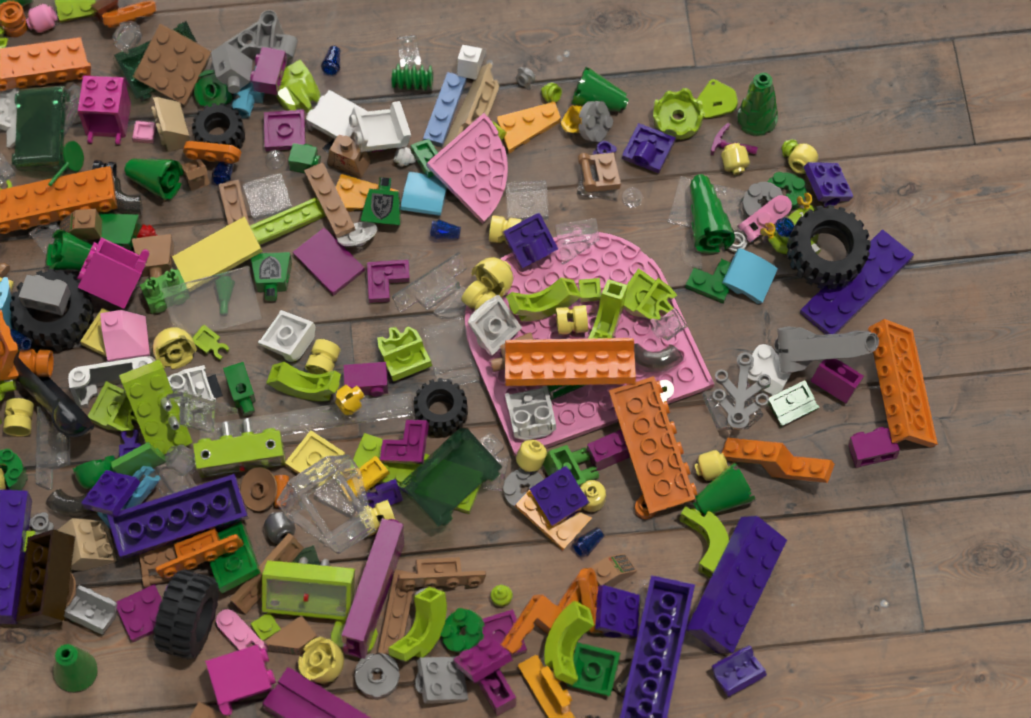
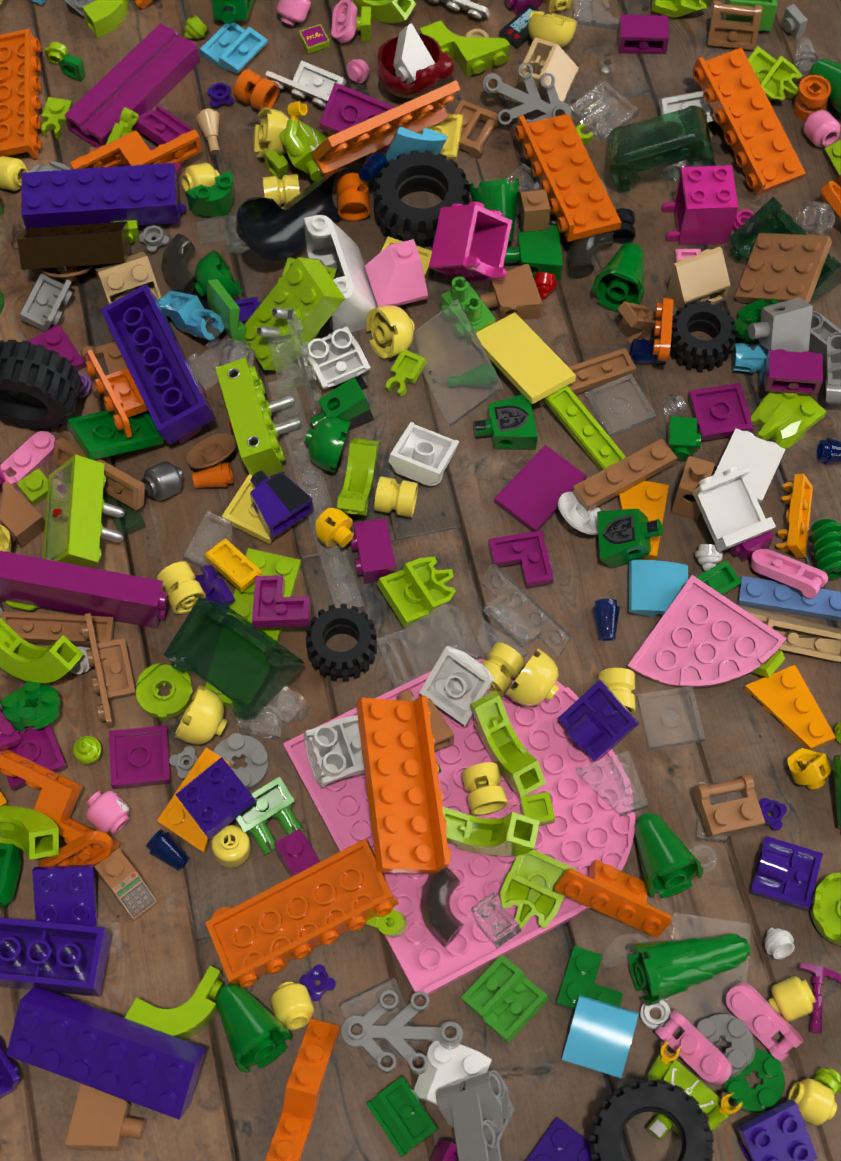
camera: 80 degrees right, 0 degrees up
light grey brick [18,275,71,315] -> none
green piece [48,141,84,186] -> none
dark purple plate [81,470,140,516] -> none
clear windscreen [276,455,376,555] -> none
light yellow head [516,440,547,472] -> none
light grey plate [579,101,613,142] -> none
clear blue plate [775,217,795,237] -> none
none -> medium nougat torso [65,1084,145,1151]
none -> bright pink head [86,791,130,835]
none -> magenta plate [109,725,171,789]
none -> lime plate [136,663,194,721]
none -> light grey plate [169,746,198,780]
none -> light yellow cylinder [175,685,227,745]
none -> dark purple torso [250,471,314,539]
none -> dark purple plate [299,965,336,1001]
none -> green cylinder [304,417,351,473]
none -> bright green slope [461,955,549,1044]
none -> orange bracket [554,859,672,938]
none -> green cone [634,813,704,898]
none -> bright pink plate [726,982,804,1062]
none -> bright pink plate [751,549,828,598]
none -> white plate [764,928,795,959]
none -> light orange plate [776,473,813,558]

